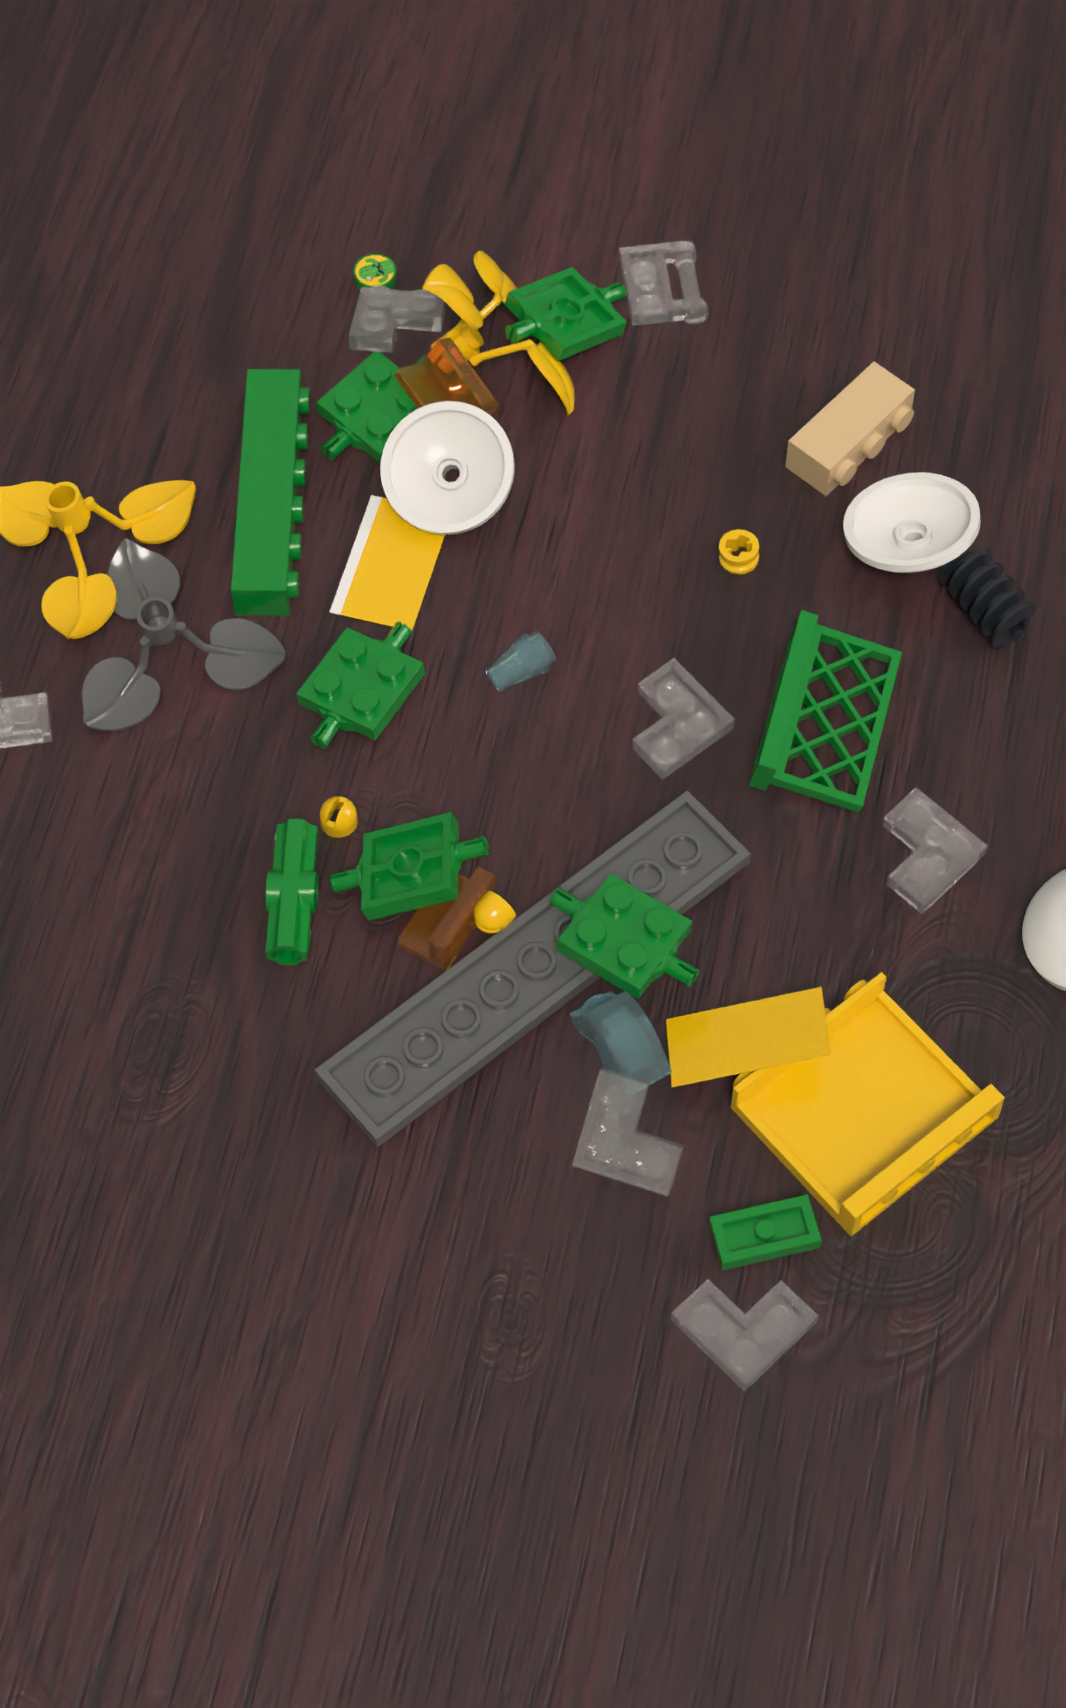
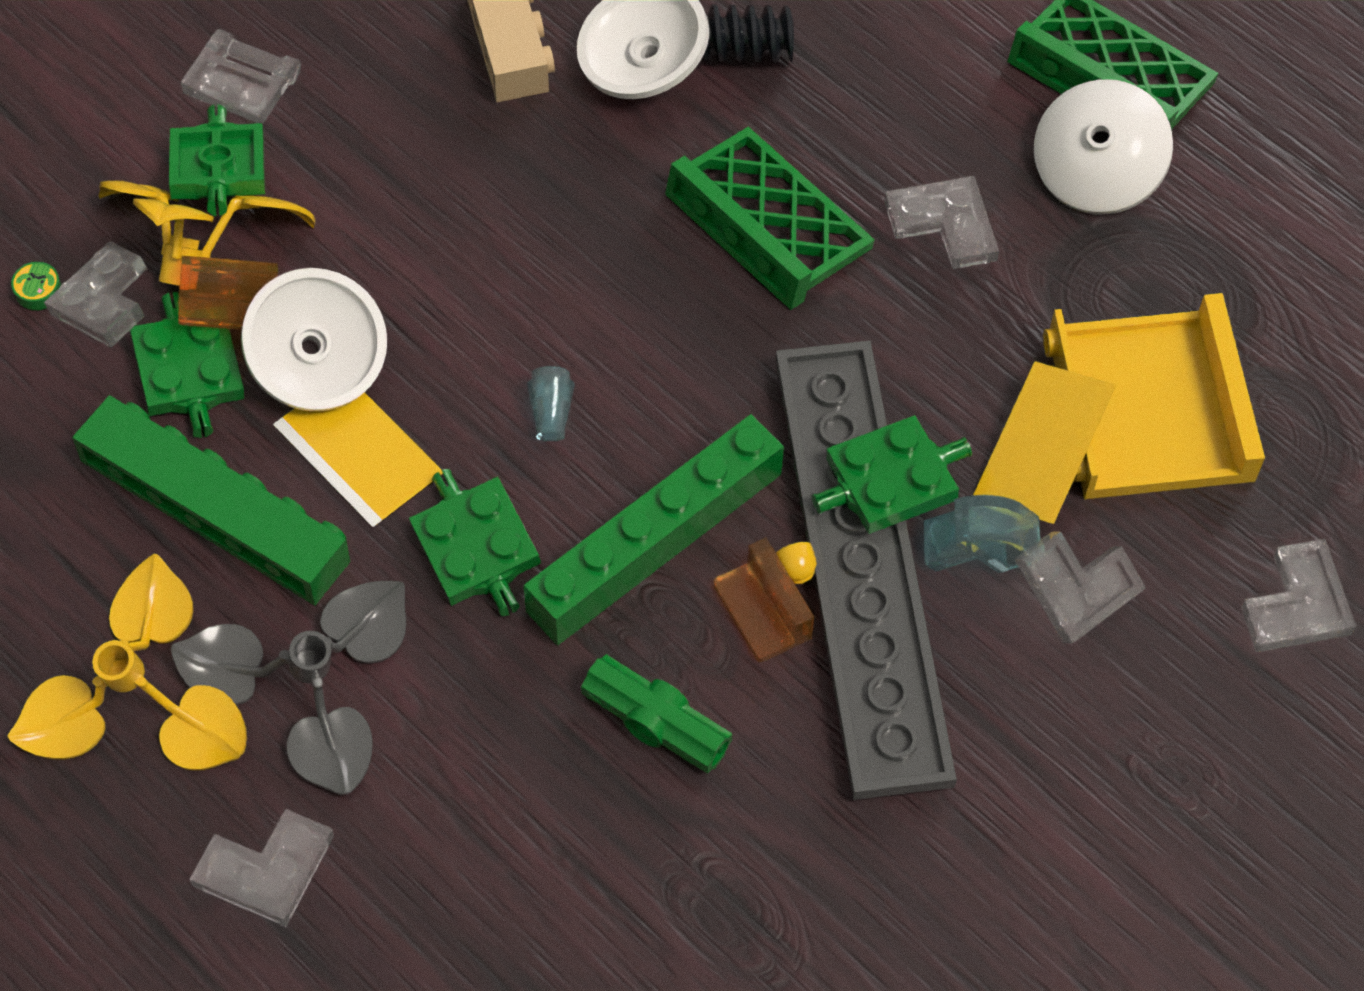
camera: 60 degrees left, 0 degrees up
yellow hinge [319,796,358,838] -> none
green plate [330,812,489,920] -> none
clear plate [632,658,735,780] -> none
green plate [708,1194,822,1271] -> none
yellow bush [719,529,759,574] -> none
none -> green brick [524,414,784,646]

